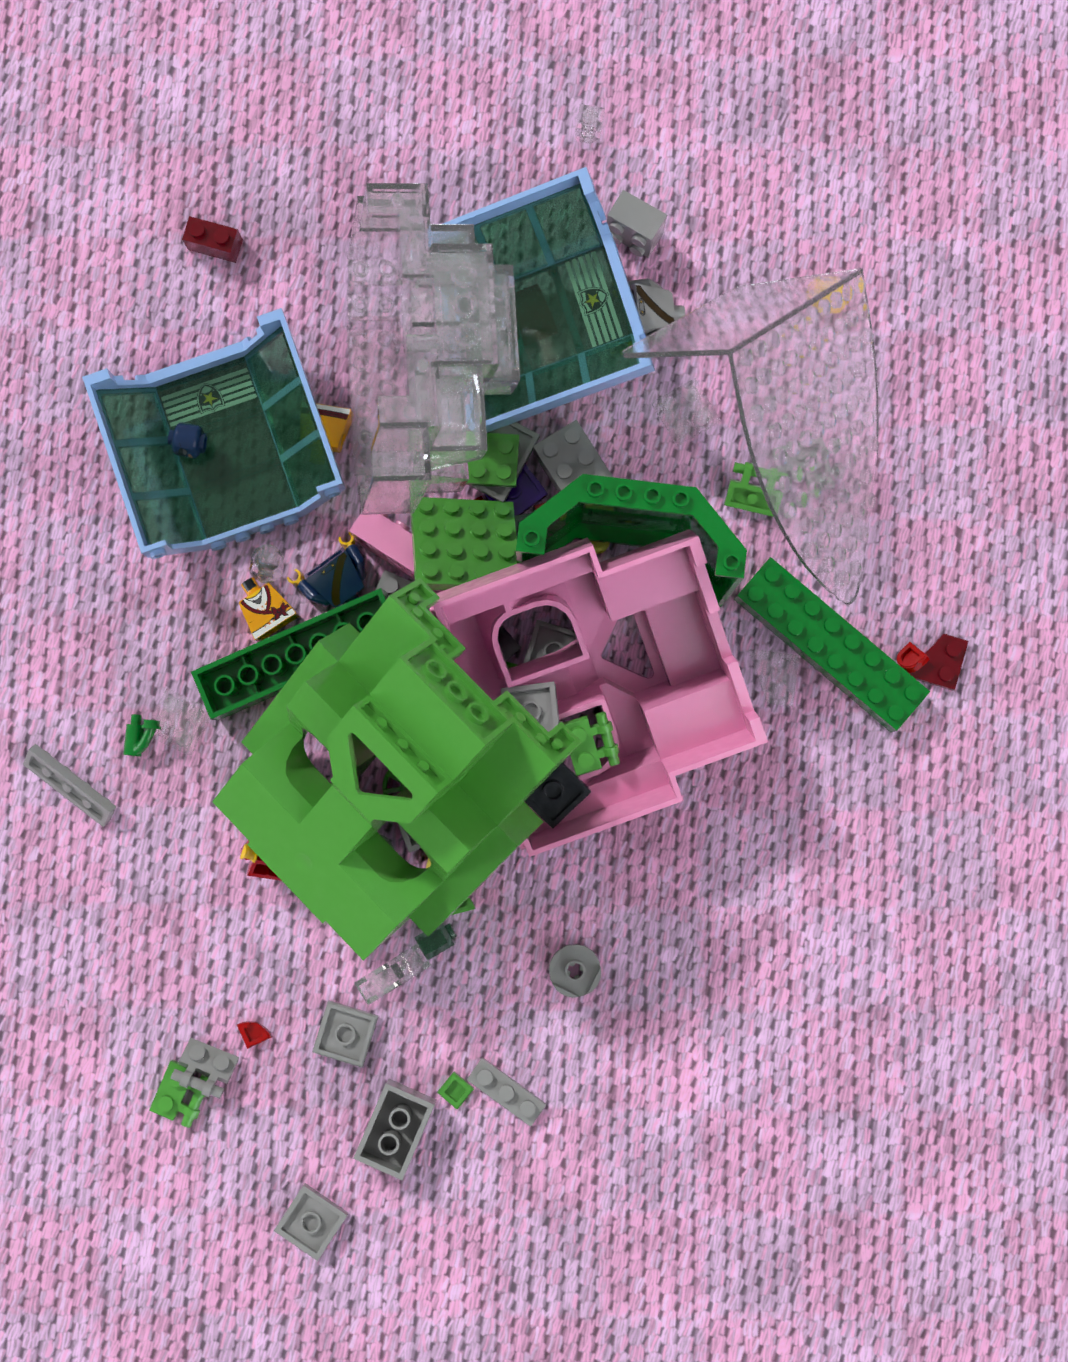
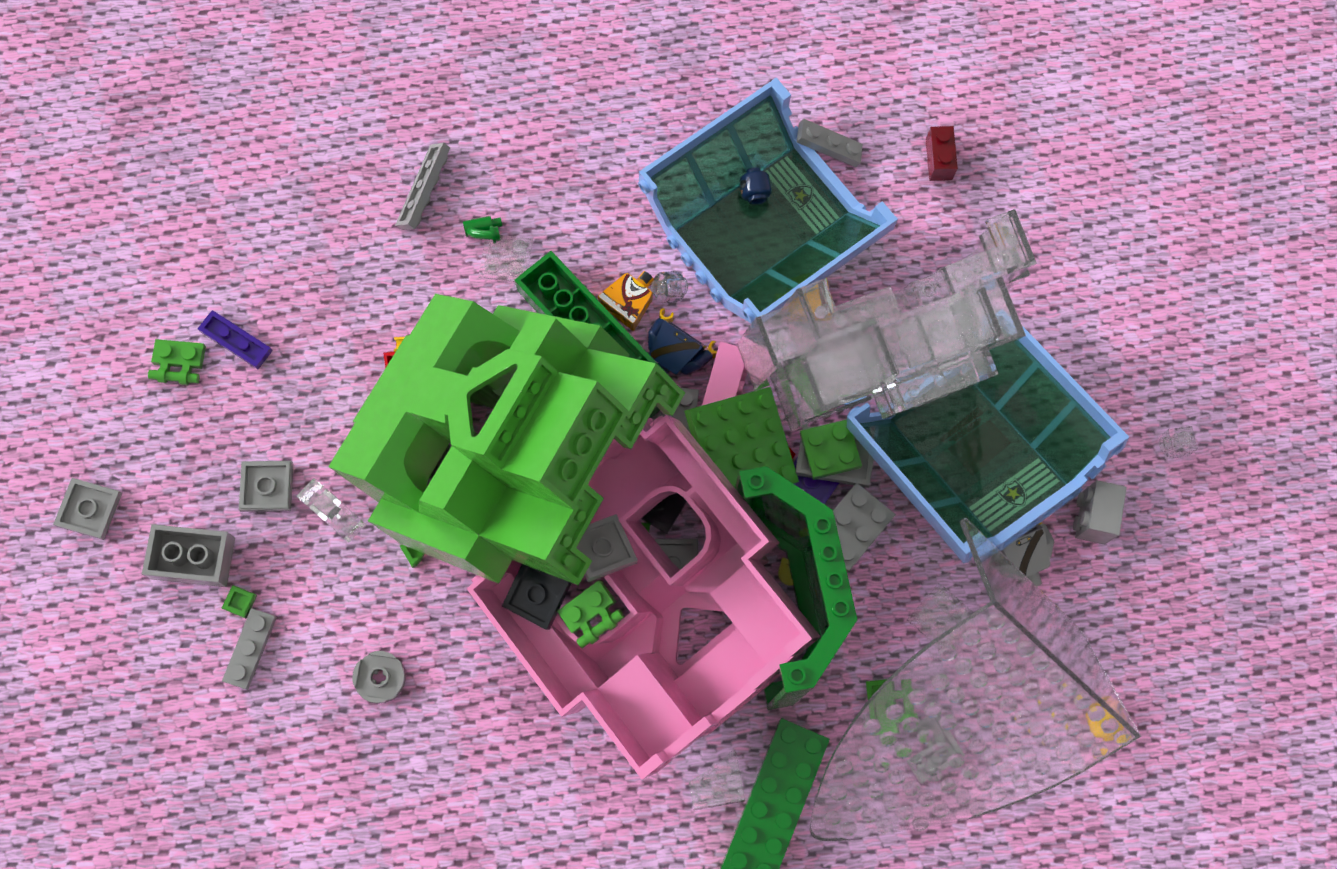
camera: 65 degrees right, 10 degrees down
light grey plate [171,1038,239,1099] -> none
red tile [237,1021,272,1049] -> none
clear green brick [414,922,457,961] -> none
none -> dark purple plate [198,310,273,370]
none -> light grey plate [797,119,863,167]

